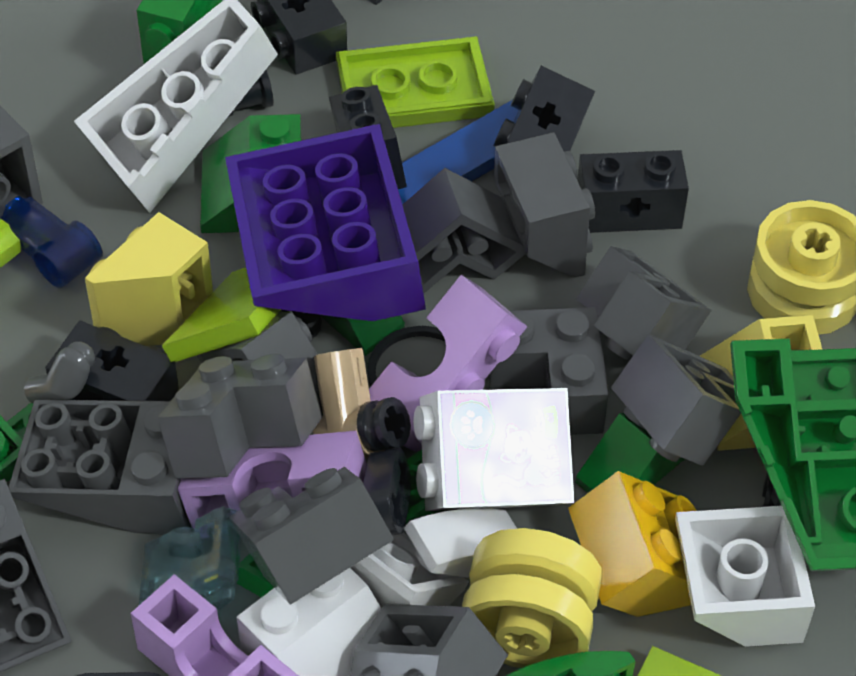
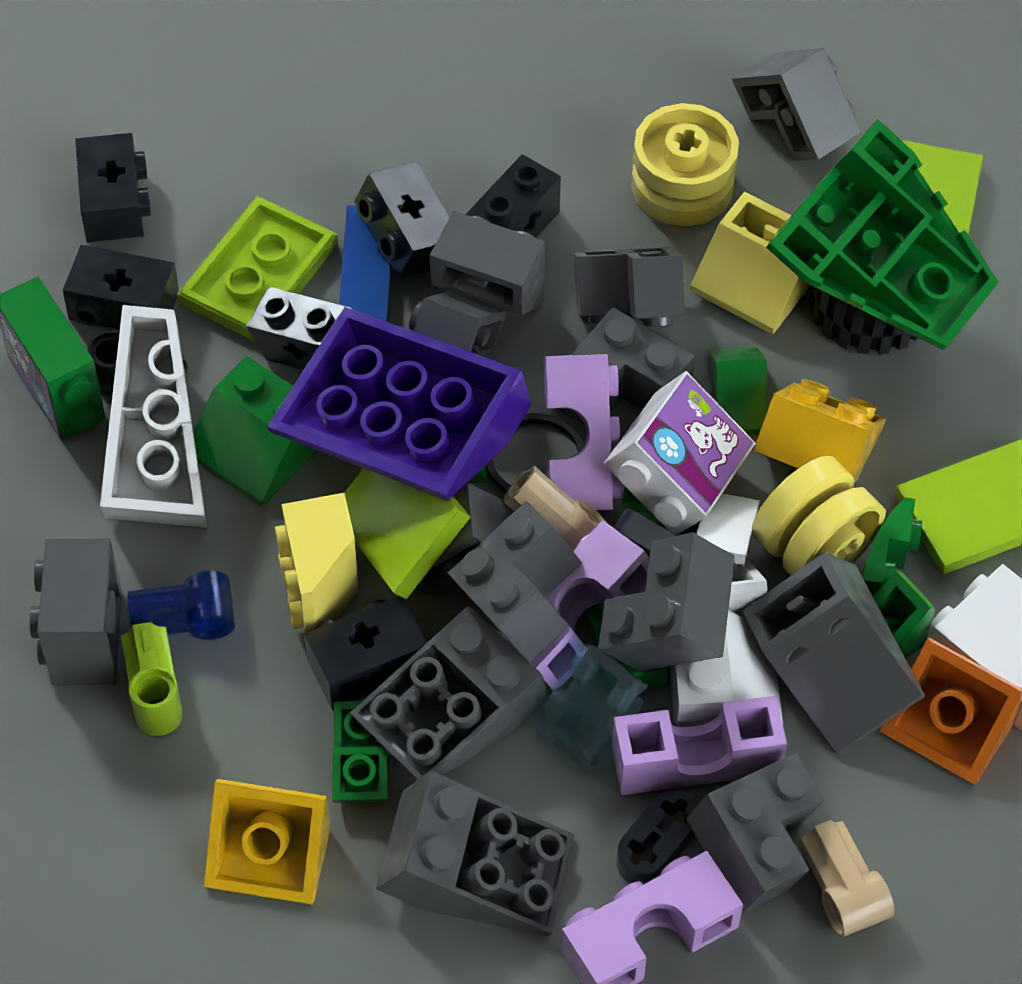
camera: 50 degrees left, 5 degrees up
dark grey arm [24,341,95,404] -> none
black bush [357,397,411,451] -> none
dark grey brick [611,334,741,466] -> none
white slope [675,506,815,647] -> none

